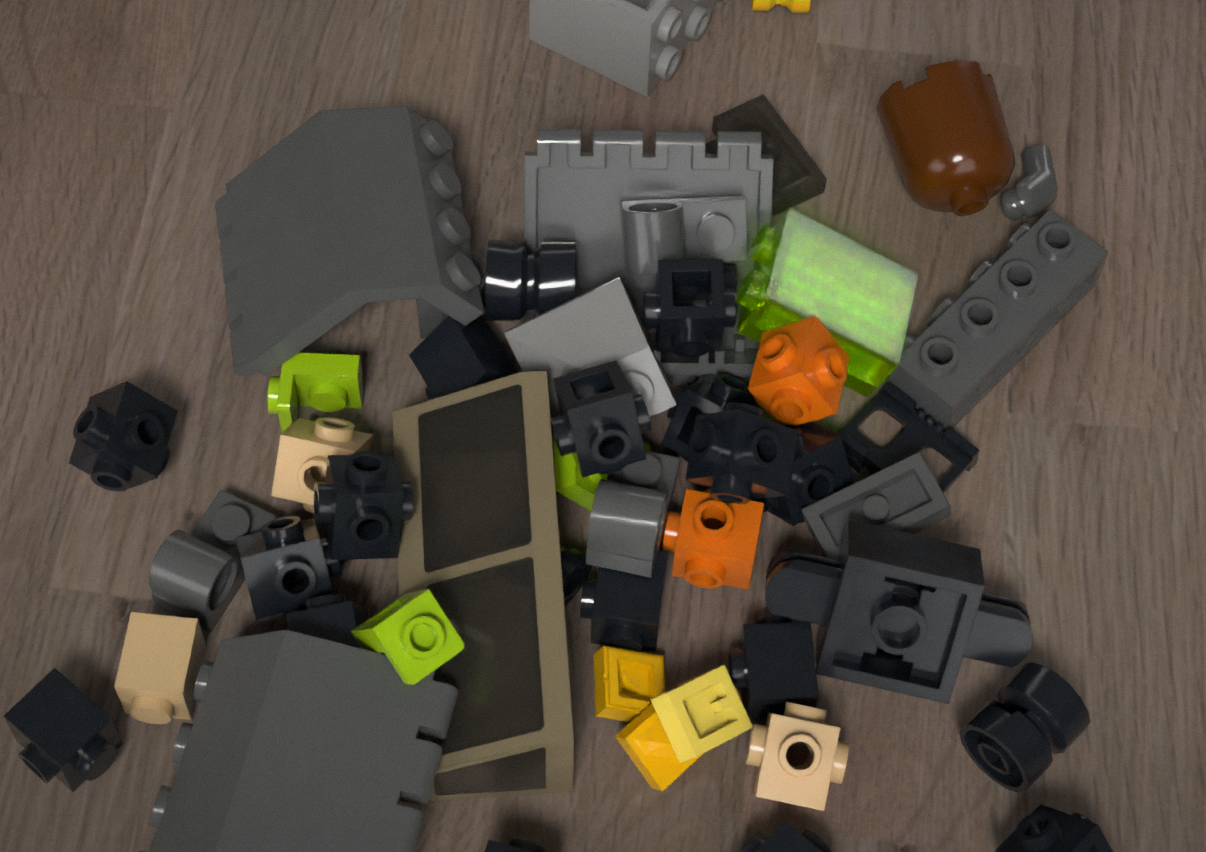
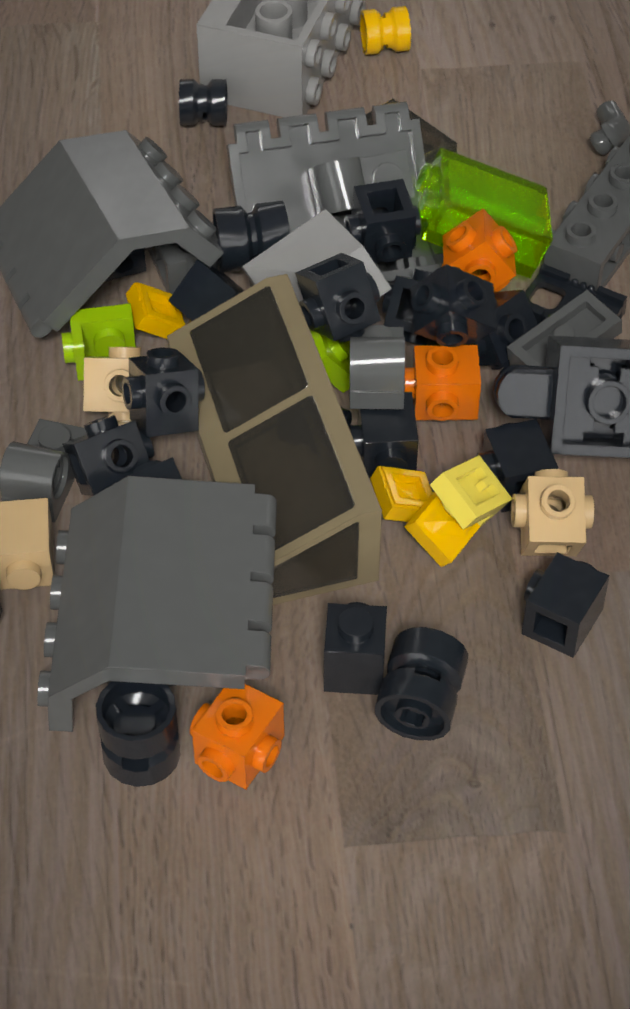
camera: 10 degrees left, 10 degrees down
lime bracket [351,589,464,685] -> none
reddish brown cylinder [876,60,1015,216] -> none
none -> yellow tile [126,282,185,339]
none -> black wheel [179,79,228,126]

